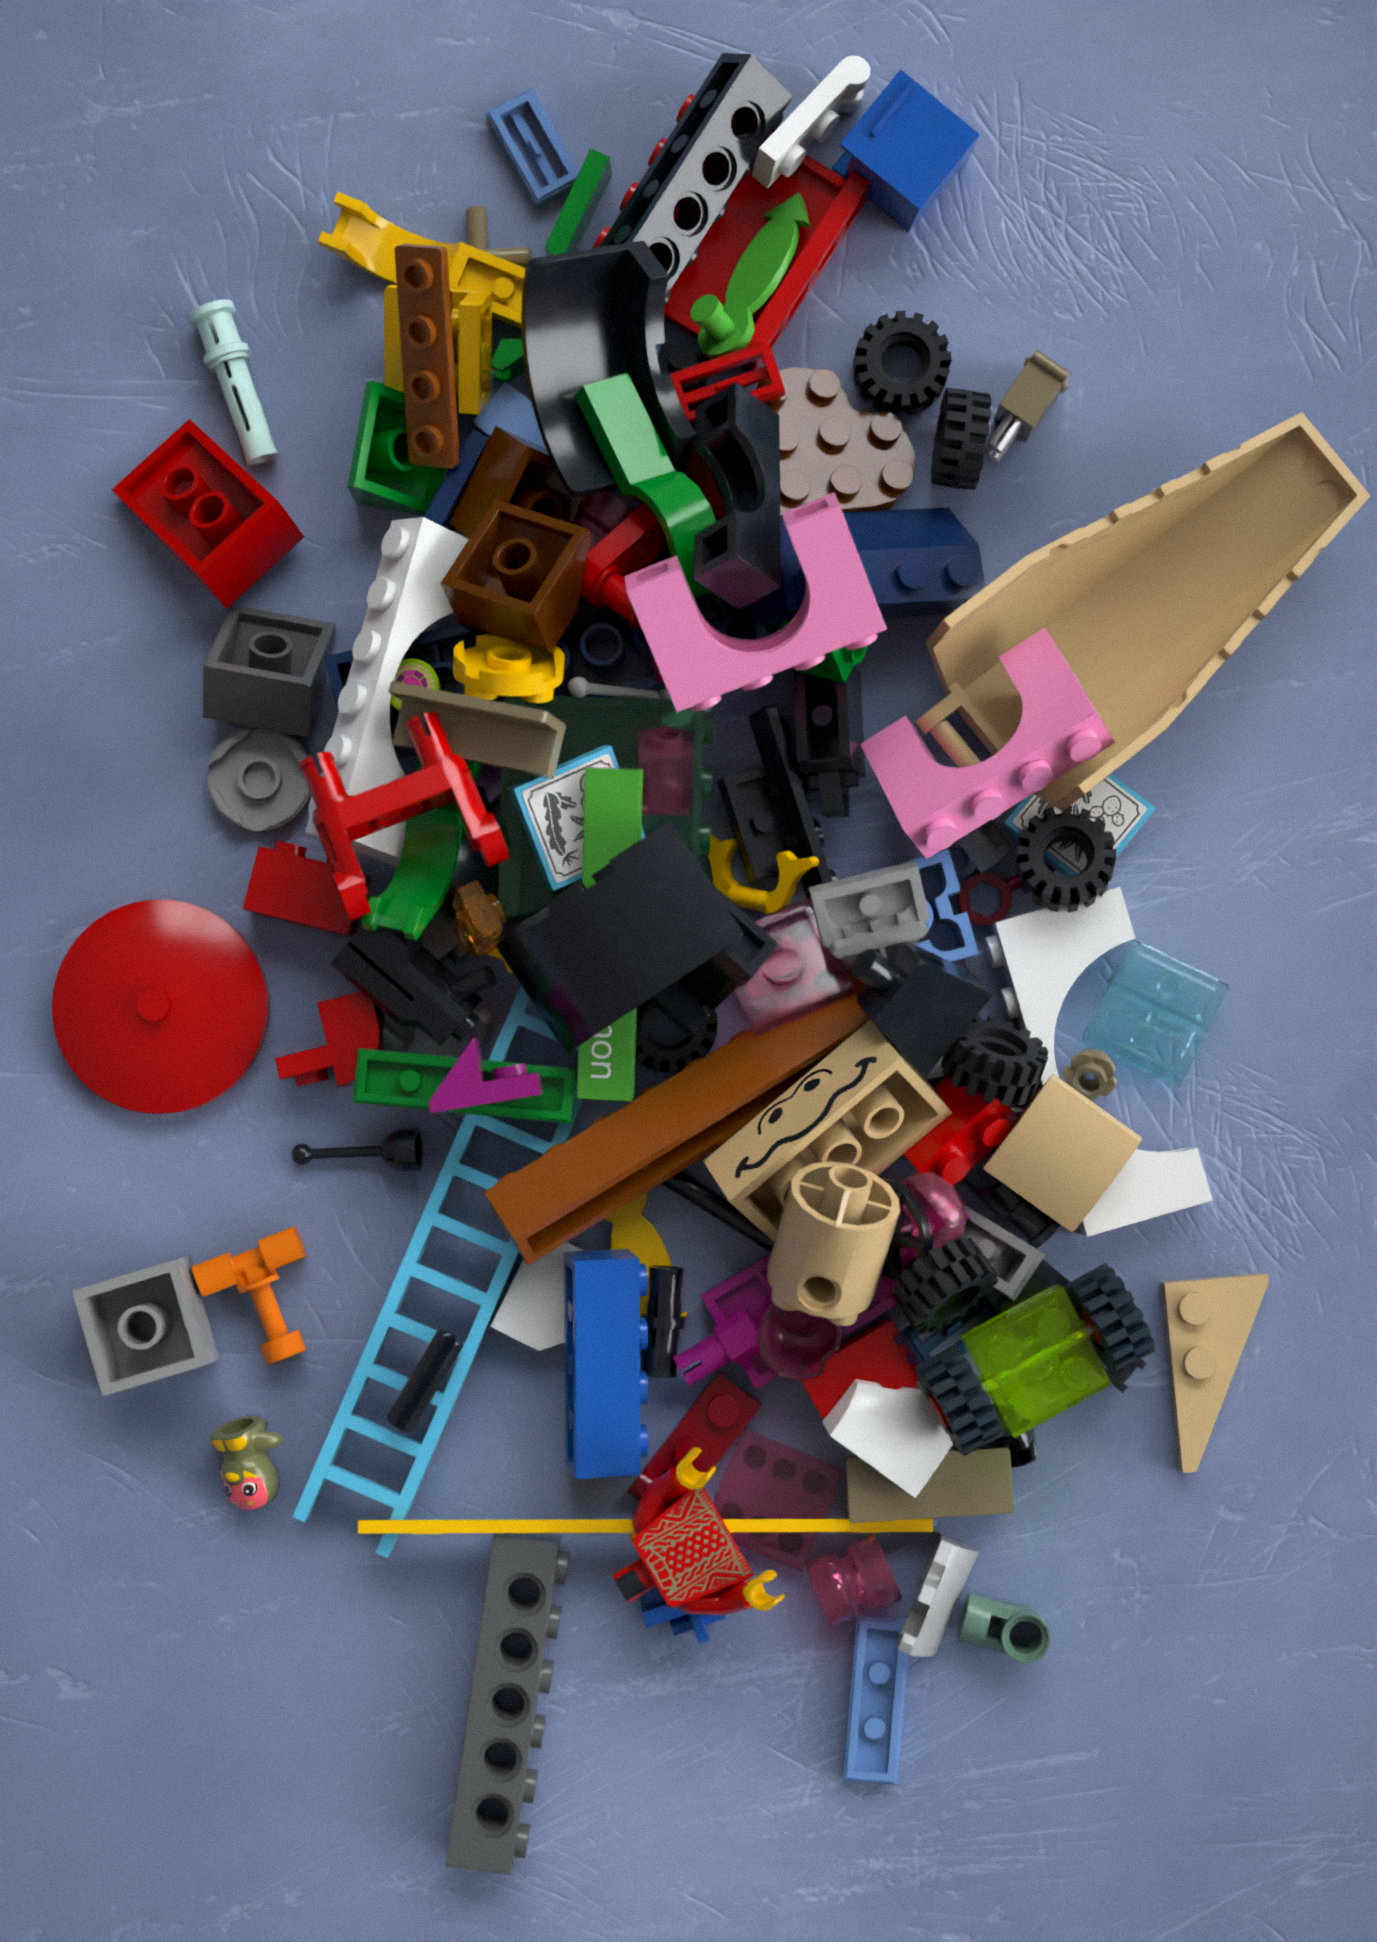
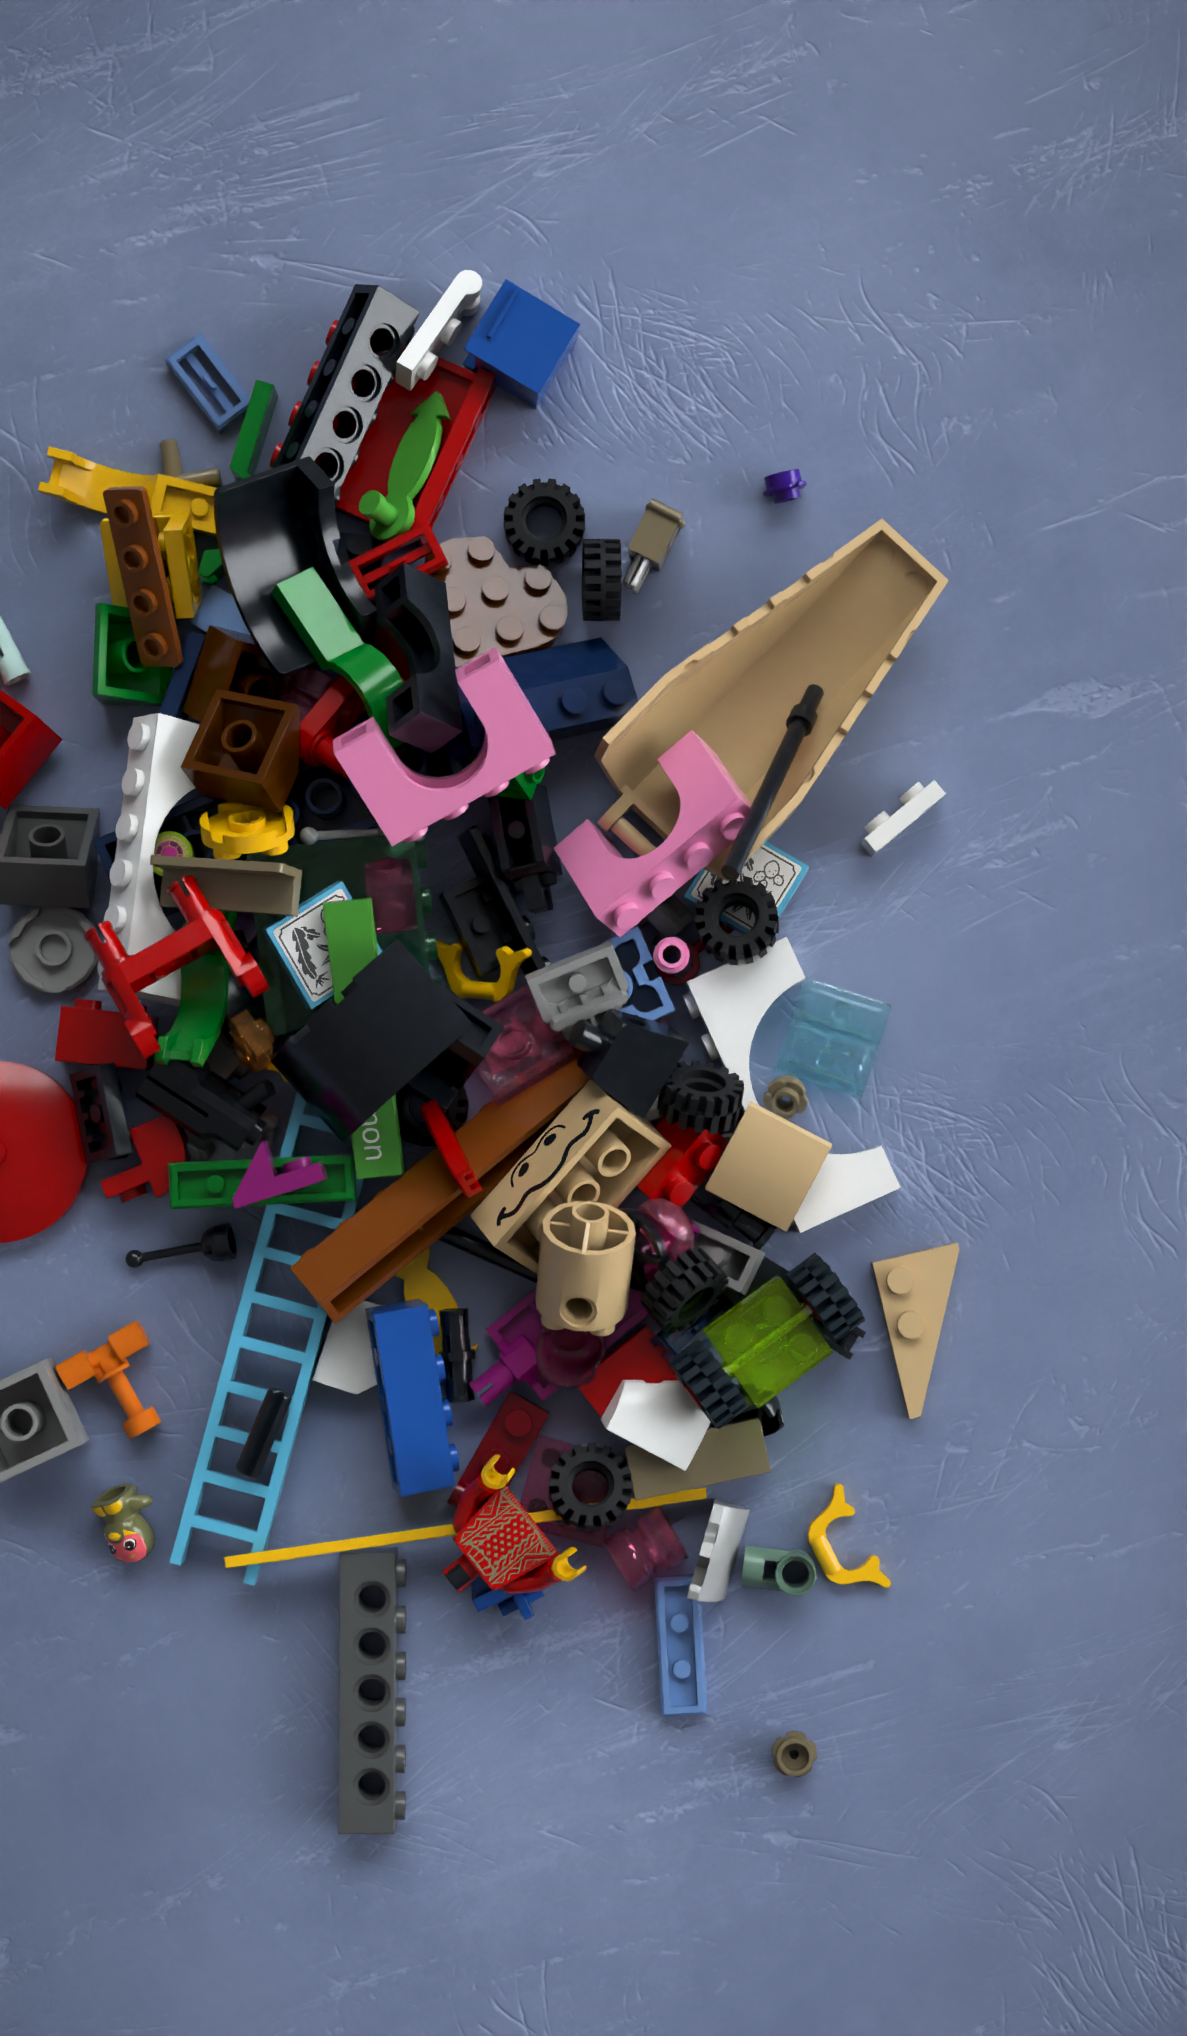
camera: 10 degrees left, 0 degrees up
none -> black bracket [69,1063,132,1164]
none -> red tile [420,1099,483,1198]
none -> black tyre [549,1442,633,1532]
none -> bright pink pin [653,937,690,974]
none -> black bar [721,684,824,880]
none -> dark purple plate [763,469,807,504]
none -> dark tan plate [772,1731,817,1777]
none -> yellow helmet [807,1483,891,1588]
none -> white plate [861,780,946,856]

